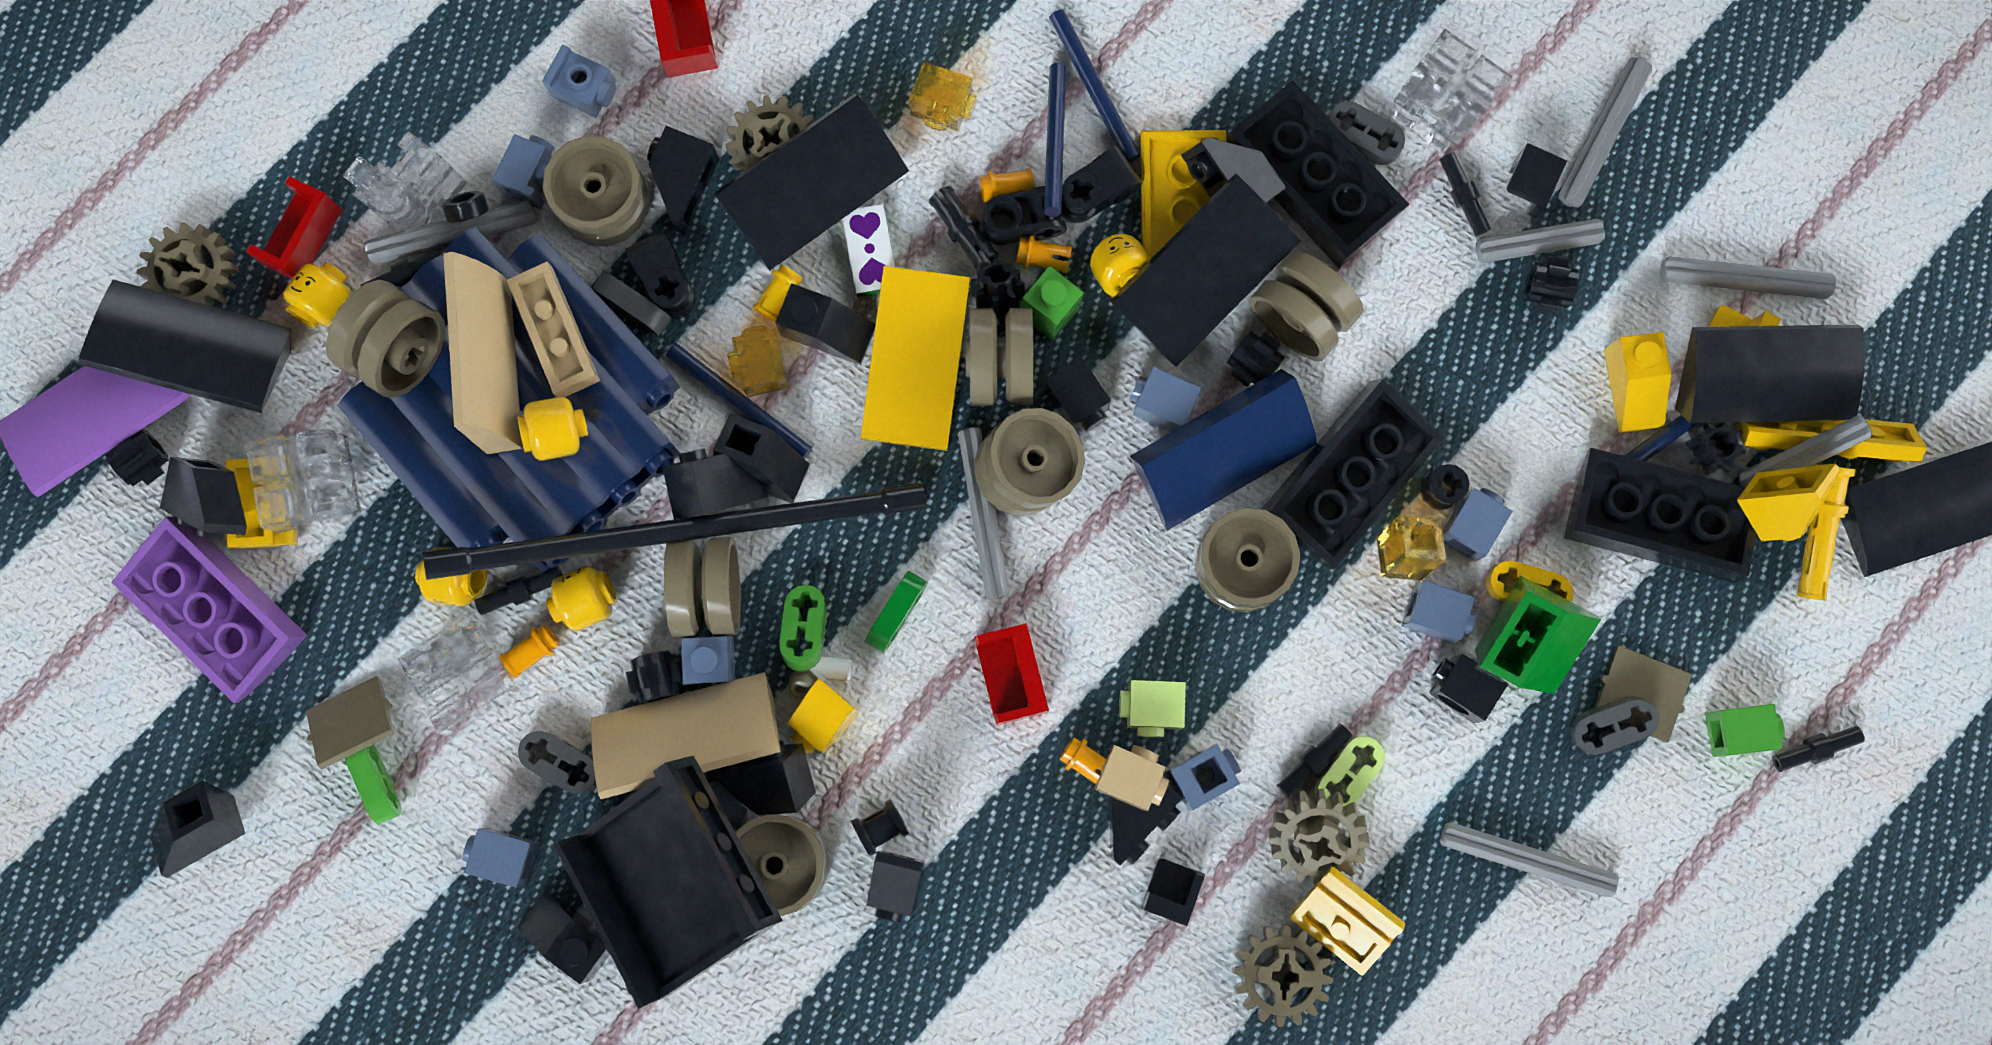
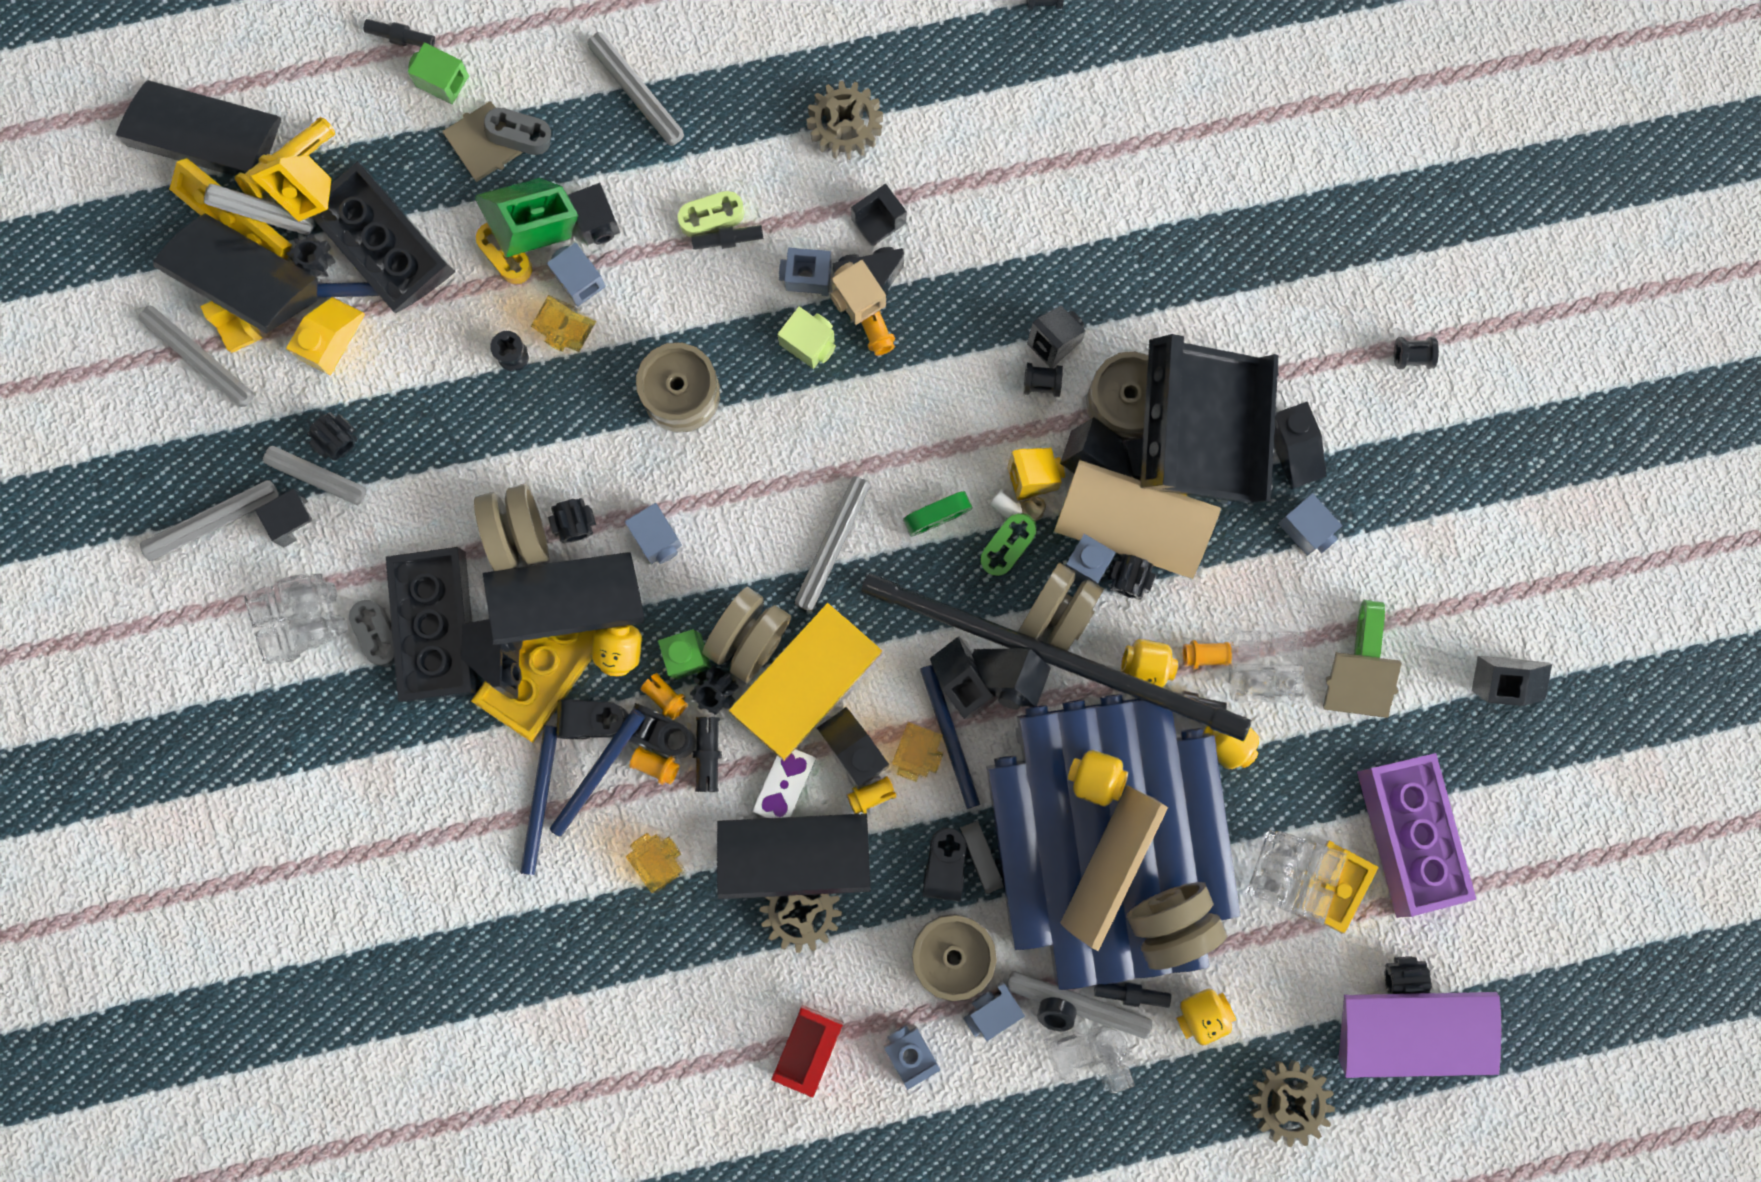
camera: 145 degrees left, 0 degrees up
black slope [79,279,292,413] -> none
black slope [160,457,247,540] -> none
red panel [246,176,342,279] -> none
tan plate [507,262,600,397] -> none
dark grey beam [518,731,597,794] -> none
black slope [647,126,719,235] -> none
dark tan wheel [974,408,1085,516] -> none
red panel [974,623,1049,726] -> none
black brick [1044,358,1111,432] -> none
dark blue slope [1130,369,1317,531] -> none
black slope [1262,379,1445,569] -> none
dark tan gear [1269,789,1370,885] -> none
plate [1289,865,1405,976] -> none
sand blue brick [1438,488,1513,562] -> none
black bar [1439,152,1491,237] -> none

